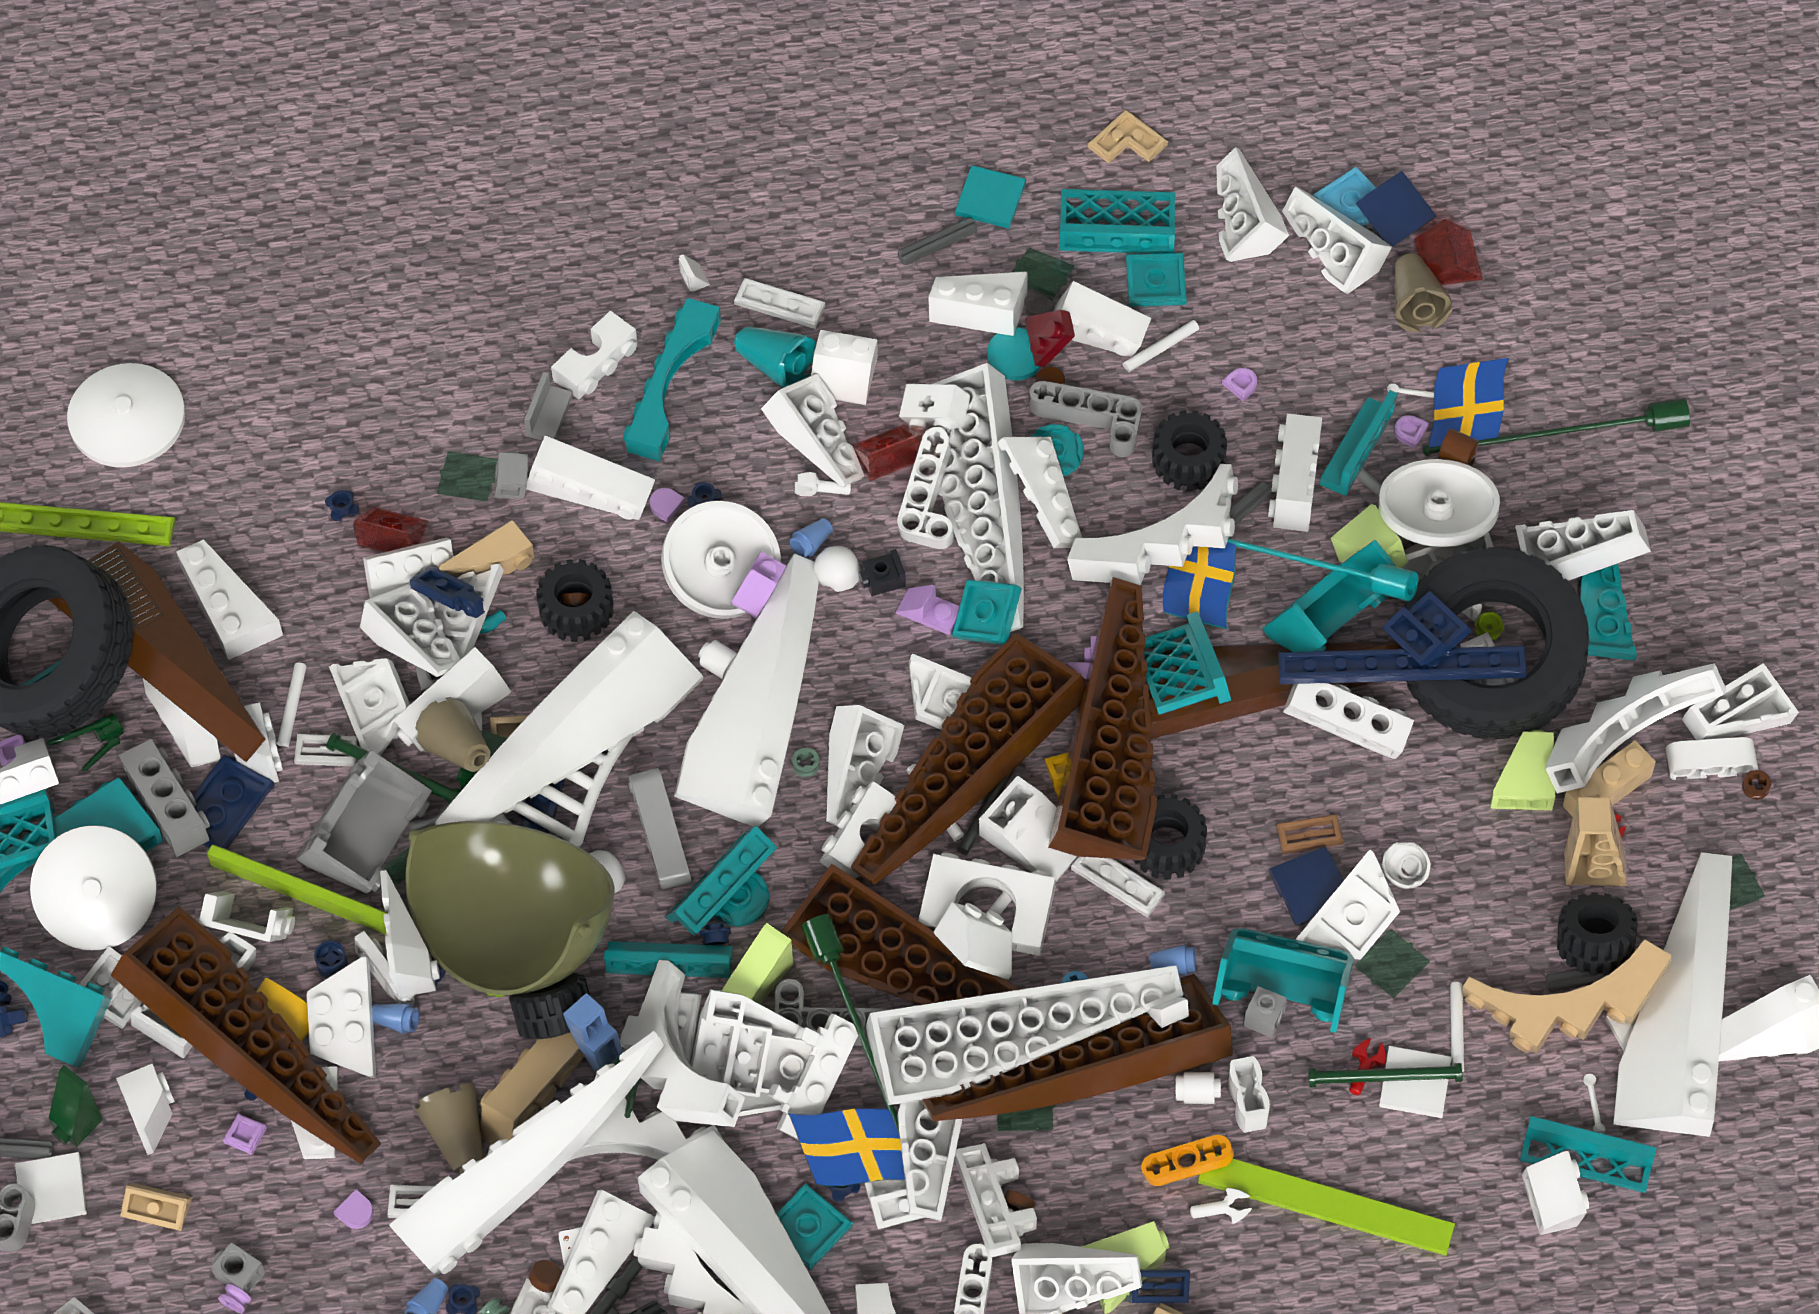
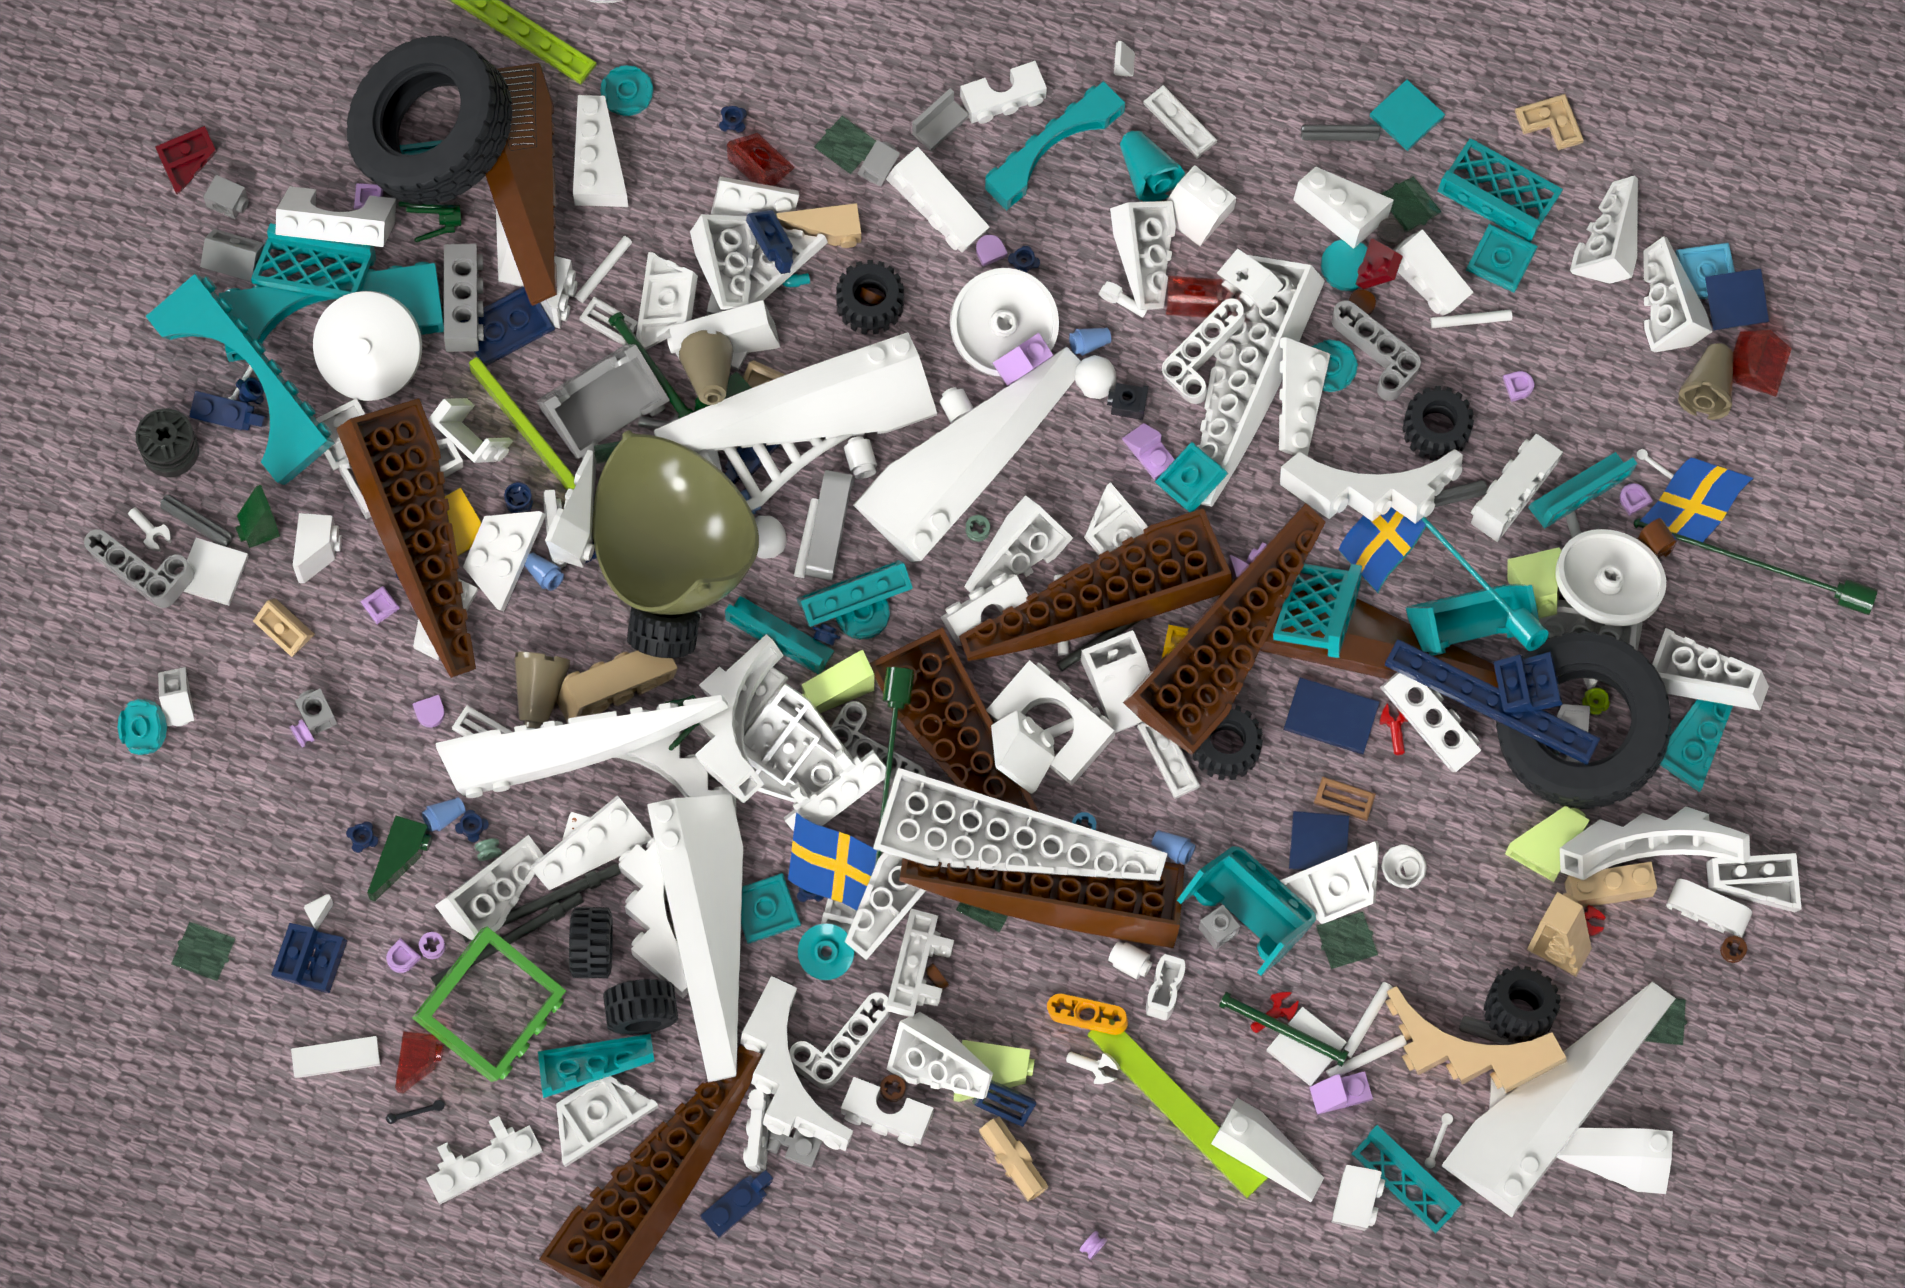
camera: 25 degrees right, 10 degrees up
reddish brown tile [529,1260,562,1293] -> none
medium blue slope [563,993,623,1075] -> none
white slope [1147,997,1189,1028] -> none
none -> teal tile [600,65,654,116]
none -> white bar [794,498,819,578]
none -> teal dish [798,923,854,980]
none -> white brick [844,436,877,479]
none -> white wedge [1211,1098,1324,1202]
none -> dark blue tile [1283,677,1379,755]
none -> lavender slope [1309,1072,1373,1115]
none -> white bar [1326,1034,1407,1078]
none -> red bar [1379,703,1409,755]

